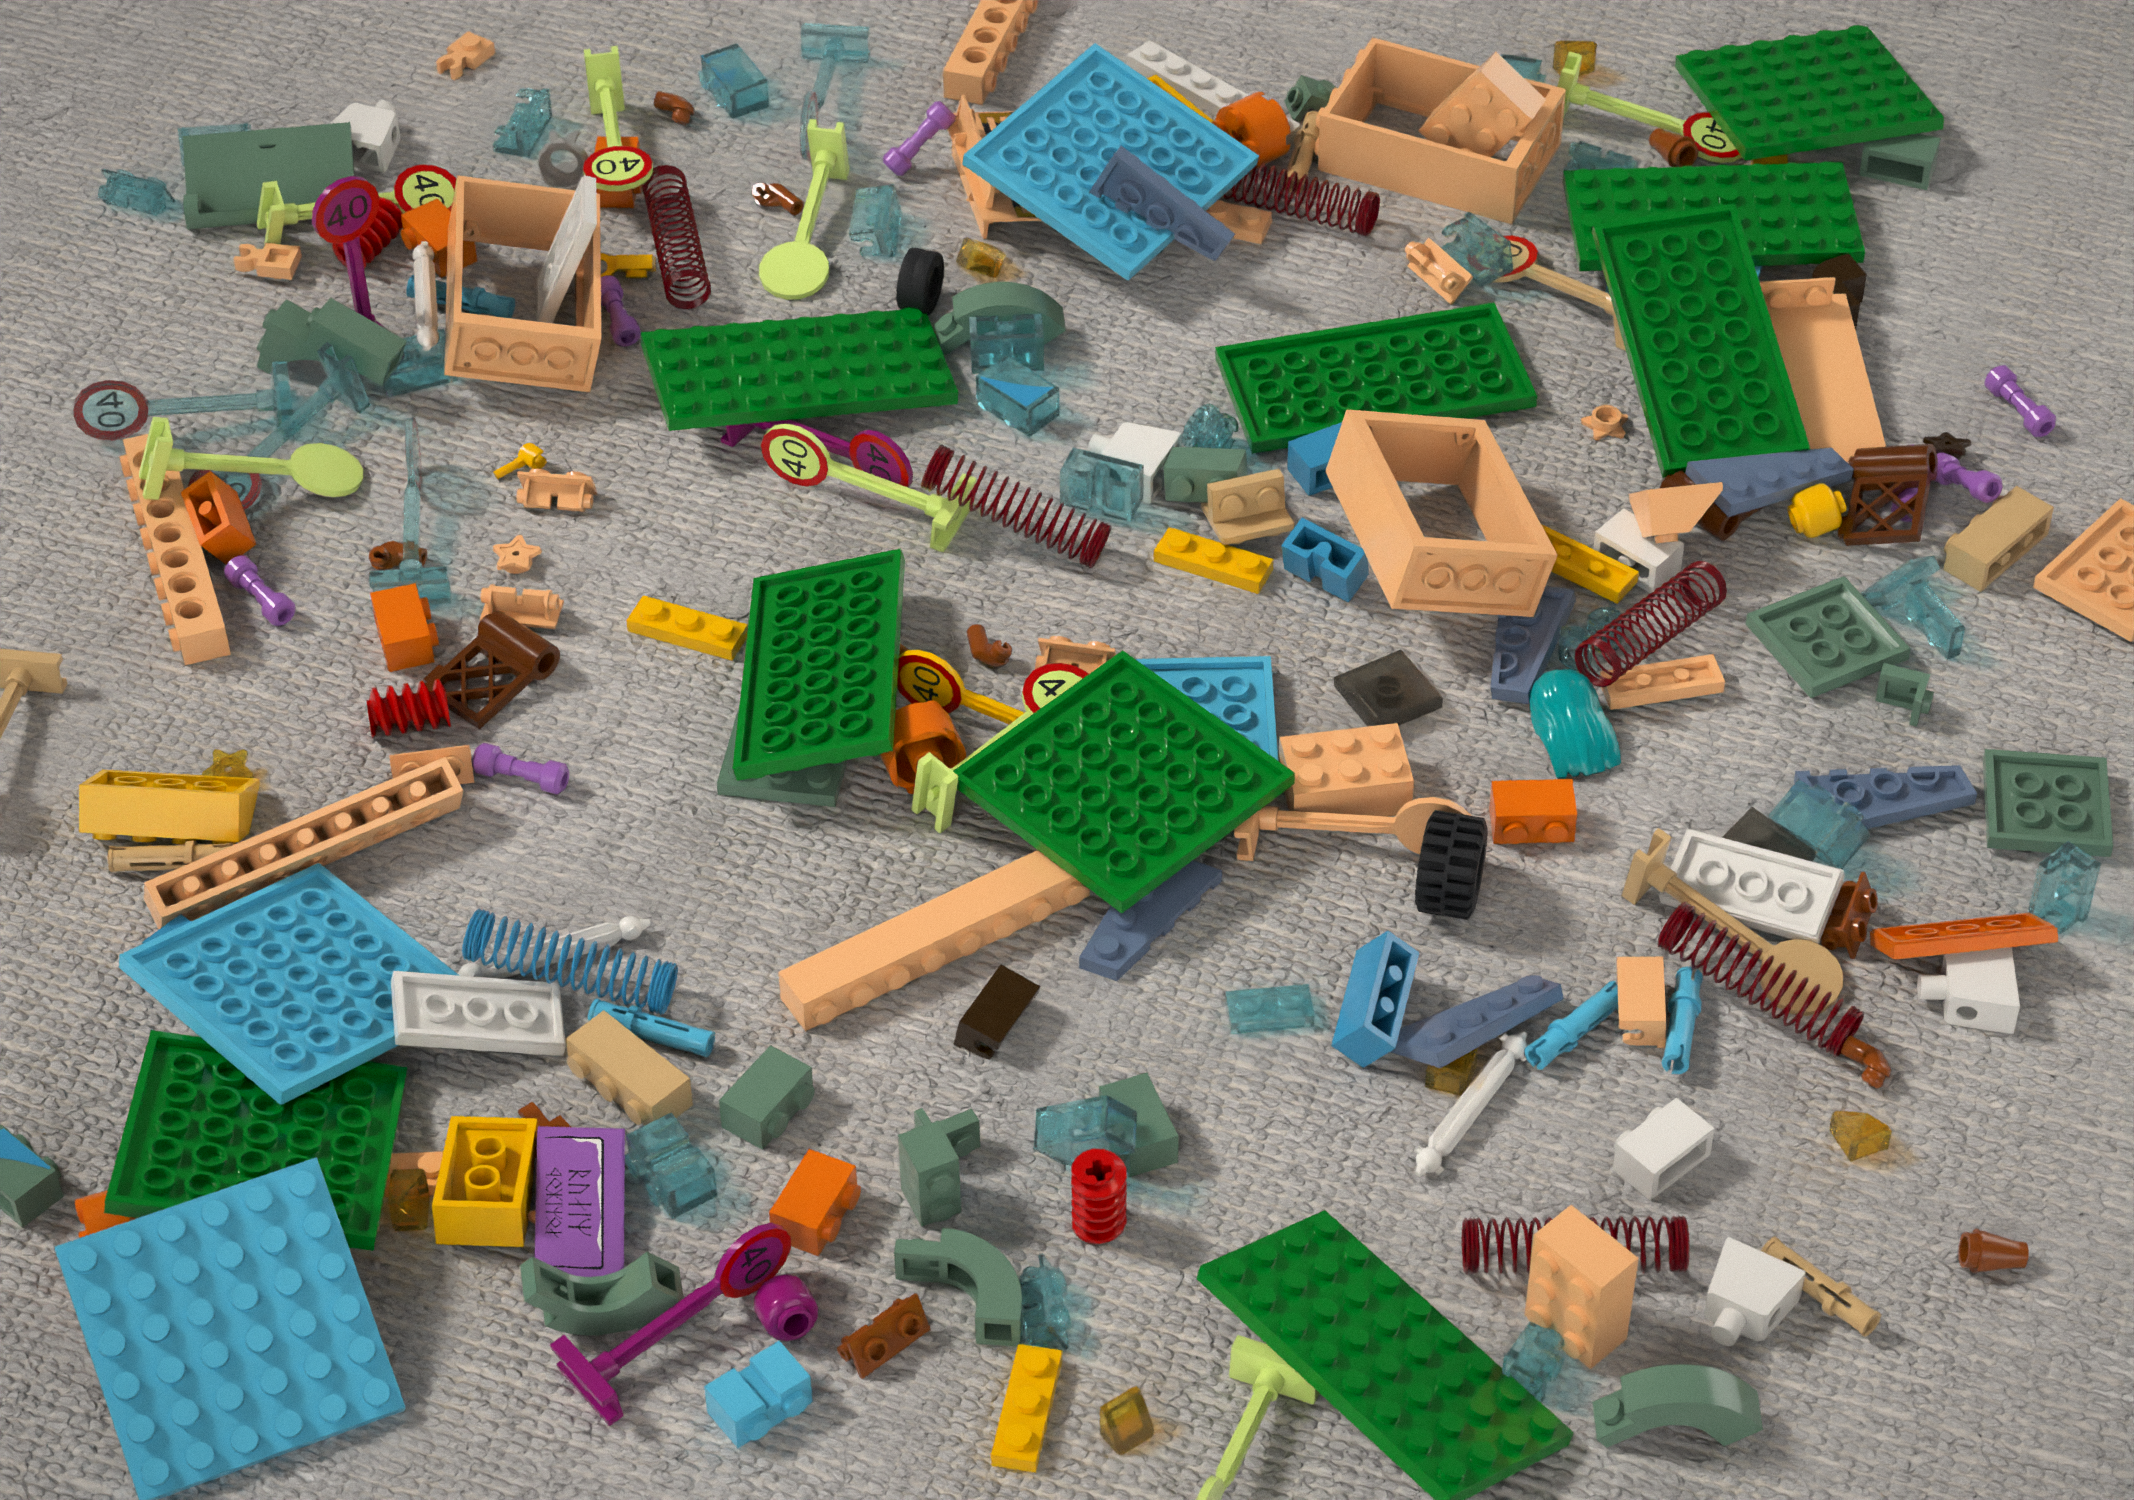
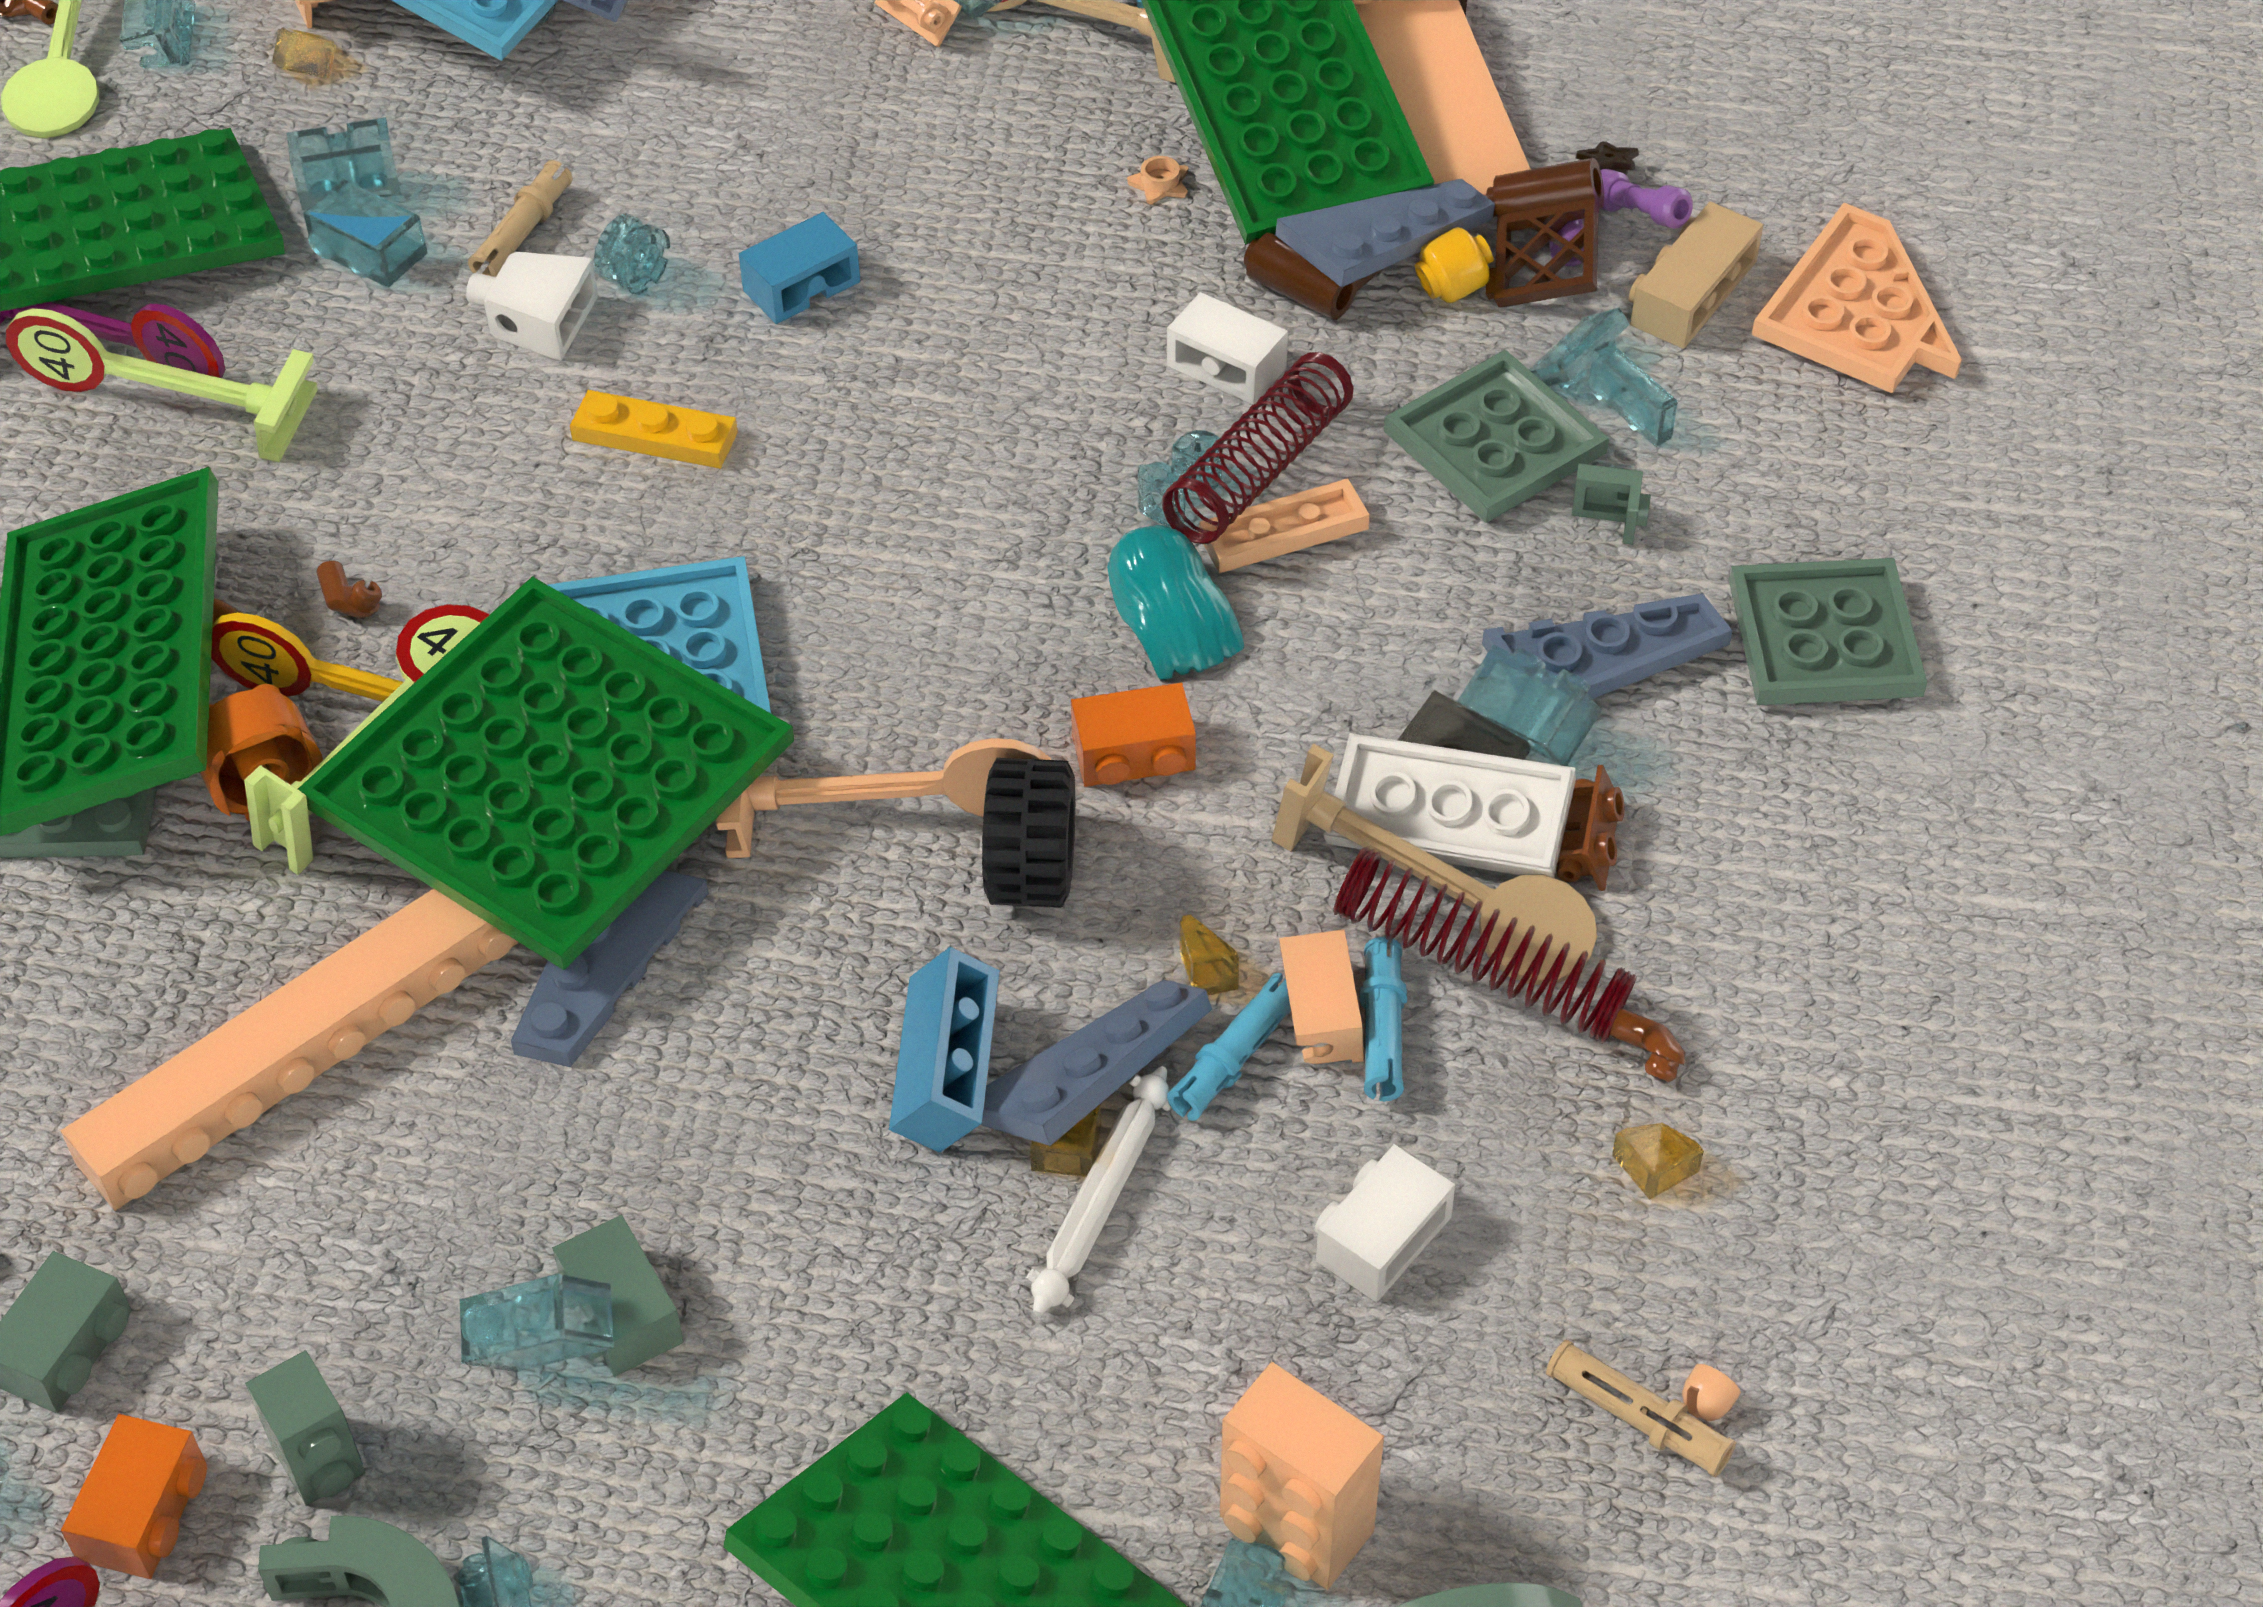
camera: 10 degrees left, 5 degrees up
black tyre [896,248,944,315] -> none
sand green bracket [911,1108,980,1157] -> none
dark red piece [921,444,1112,569] -> none
sand green arch [934,282,1066,355] -> none
dark brown hinge [953,964,1041,1060] -> none
light nougat hinge [1035,636,1116,674] -> none
clear light blue brick [1060,448,1144,522] -> none
red piece [1071,1148,1127,1244] -> none
sand green brick [1163,447,1248,503] -> none
tan bracket [1201,469,1294,545] -> none
green plate [1215,302,1537,454] -> none
clear light blue plate [1225,984,1315,1034] -> none
light nougat brick [1279,723,1414,817] -> none
dark azure brick [1281,518,1369,602] -> none
light nougat door [1325,410,1558,617] -> none
clear smoke plate [1334,650,1443,727] -> none
dark red piece [1462,1215,1690,1275] -> none
sand blue wing [1490,586,1576,704] -> none
yellow plate [1542,524,1639,604] -> none
light nougat slope [1629,482,1723,544] -> none
white torso [1704,1237,1806,1346] -> none
orange tile [1870,912,2058,960] -> none
white torso [1917,947,2020,1034] -> none
dark orange cone [1958,1229,2029,1273] -> none
medium lavender piece [1984,365,2056,437] -> none
clear light blue hinge [2027,841,2101,934] -> none
none -> tan pin [468,160,573,277]
none -> clear yellow slope [1179,914,1239,996]
none -> light nougat hinge [1682,1364,1741,1421]

